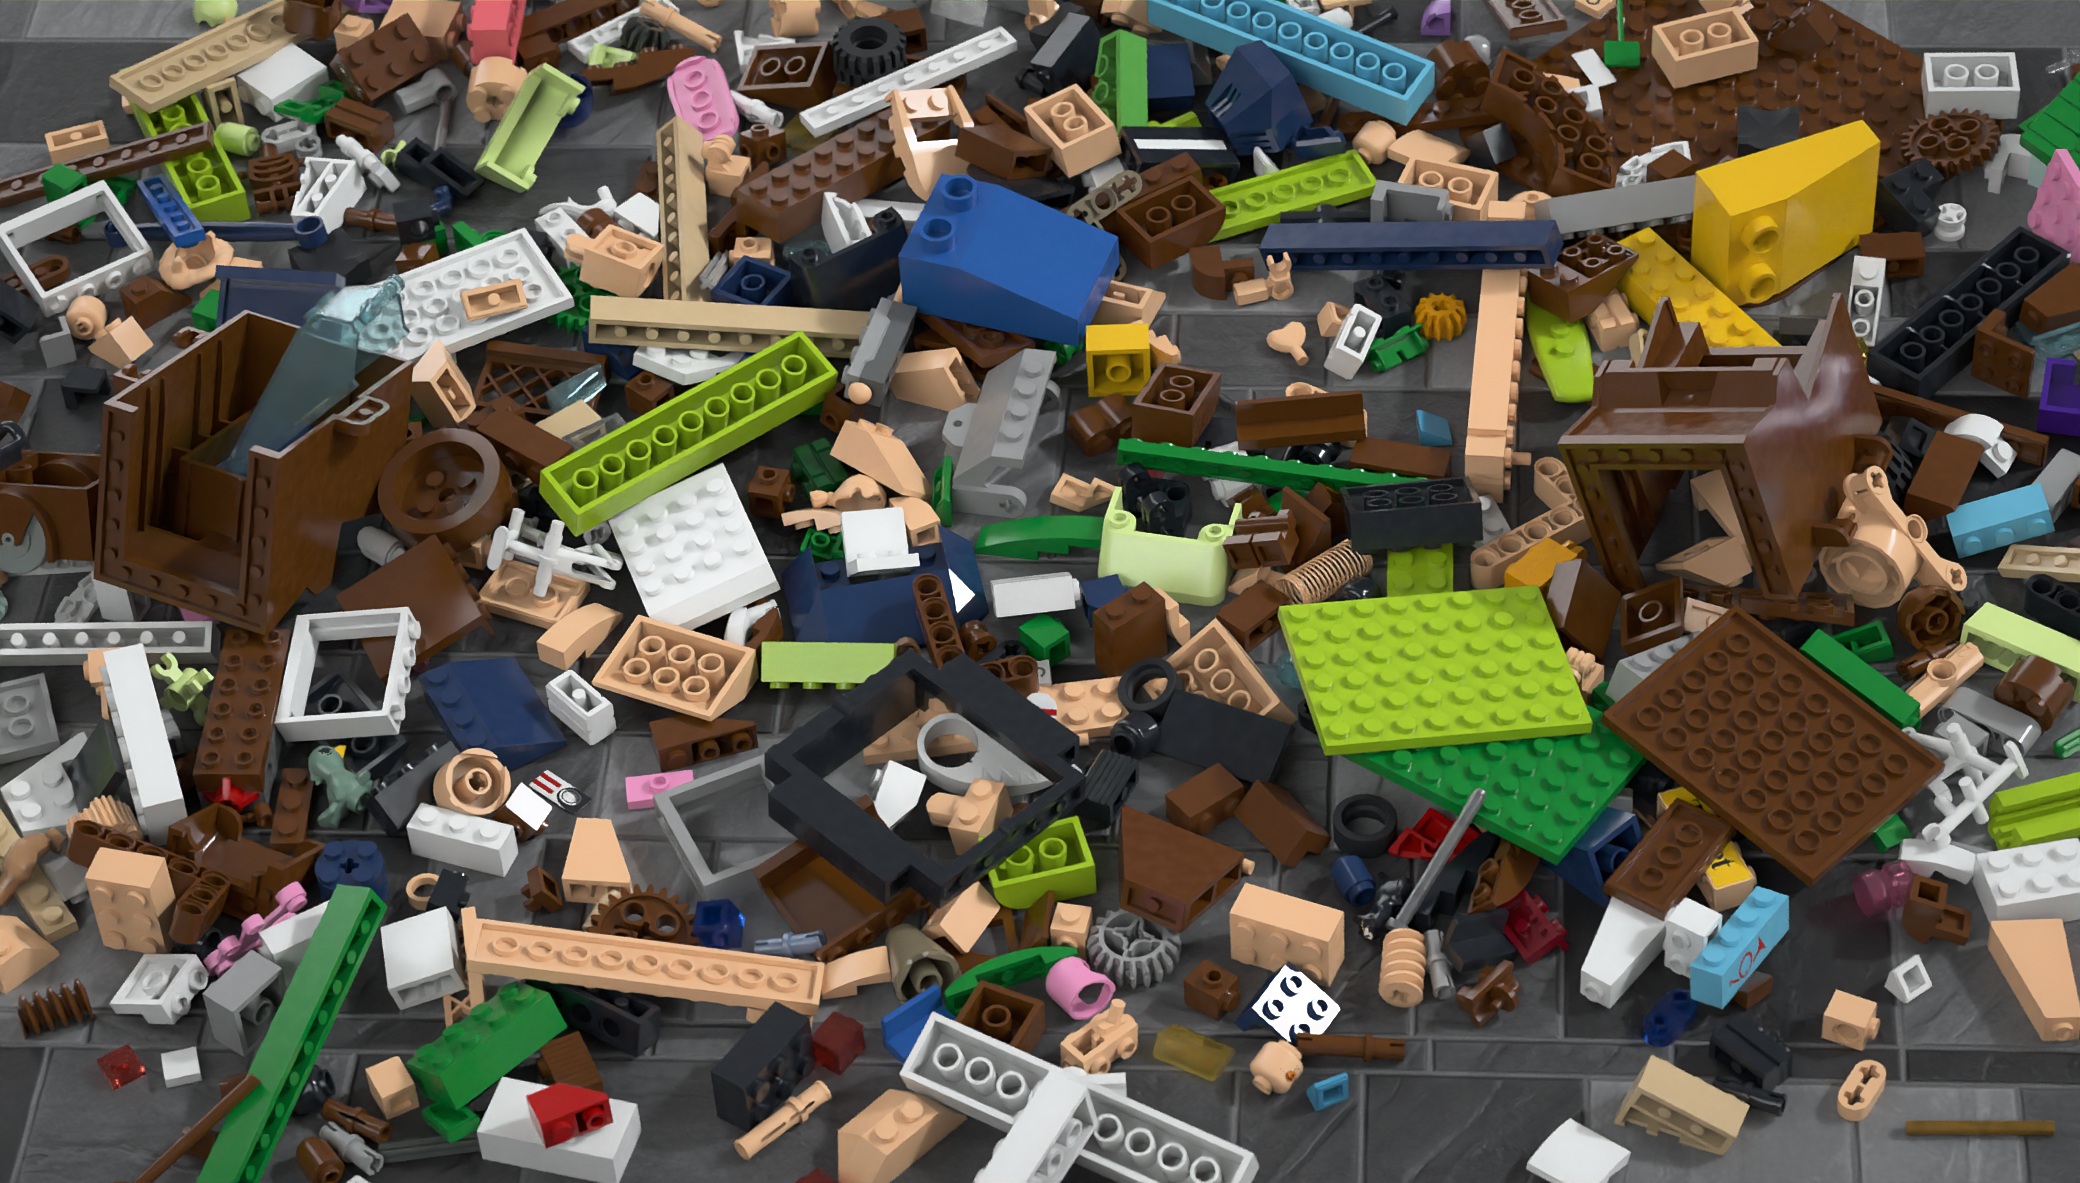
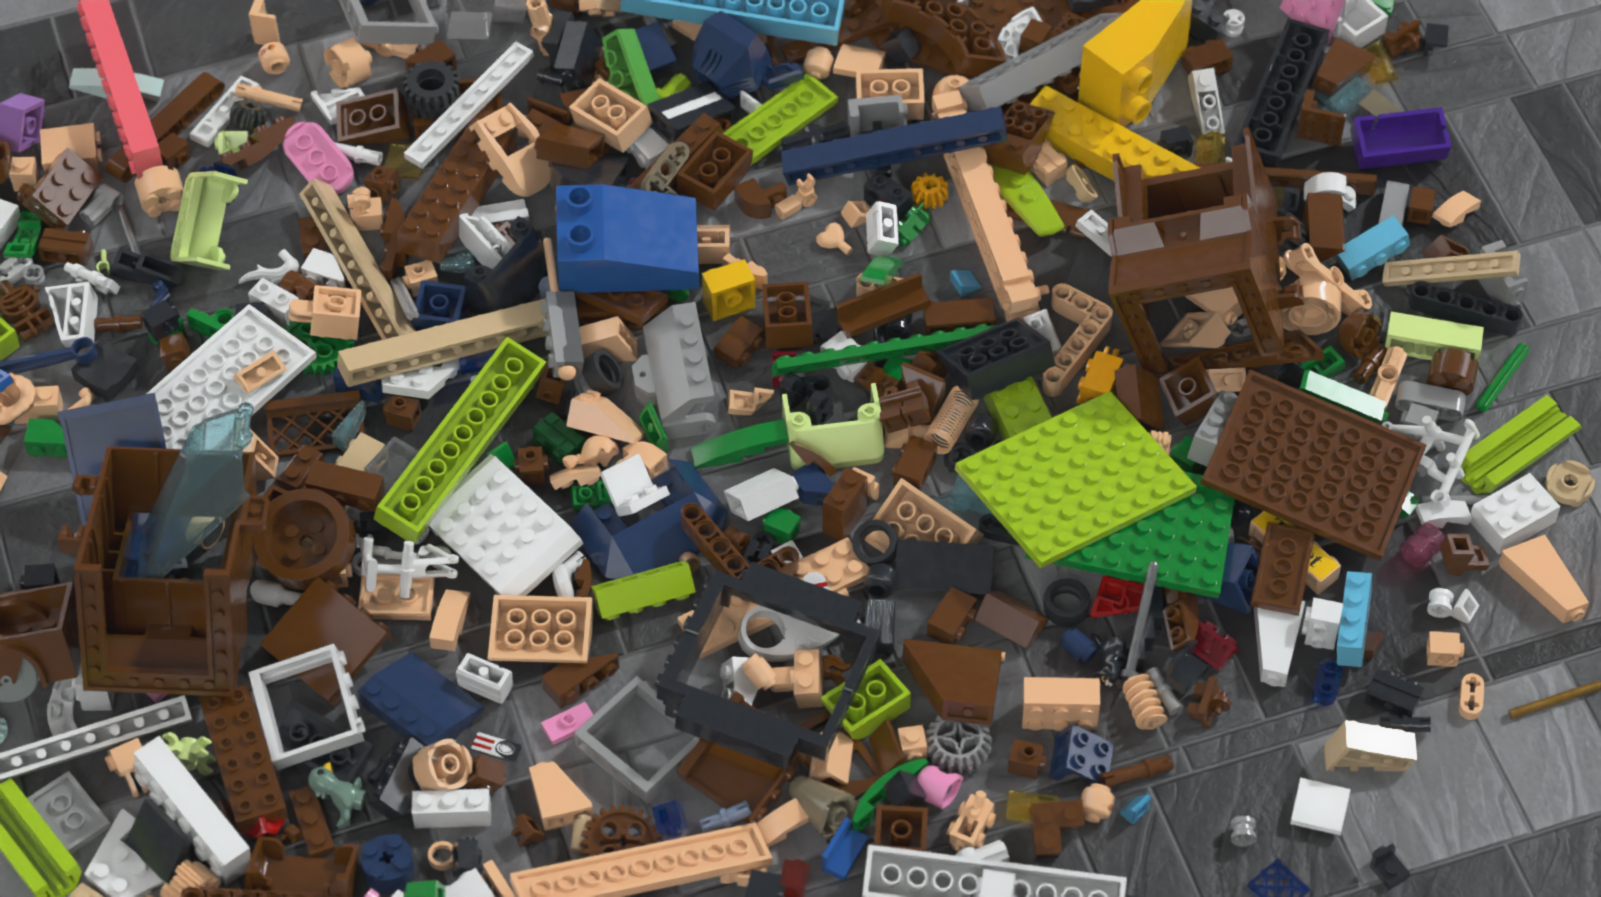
camera: 25 degrees left, 10 degrees up
none -> green slope [487,441,515,471]
none -> black tyre [582,350,624,397]
none -> light nougat brick [741,653,777,691]
none -> reddish brown slope [789,441,837,477]
none -> green slope [861,255,904,285]
none -> black panel [883,770,927,806]
none -> white hips [1024,309,1062,352]
none -> reddish brown brick [1028,799,1085,859]
none -> light grey wheel [1230,816,1257,846]
none -> white wheel [1427,588,1454,618]

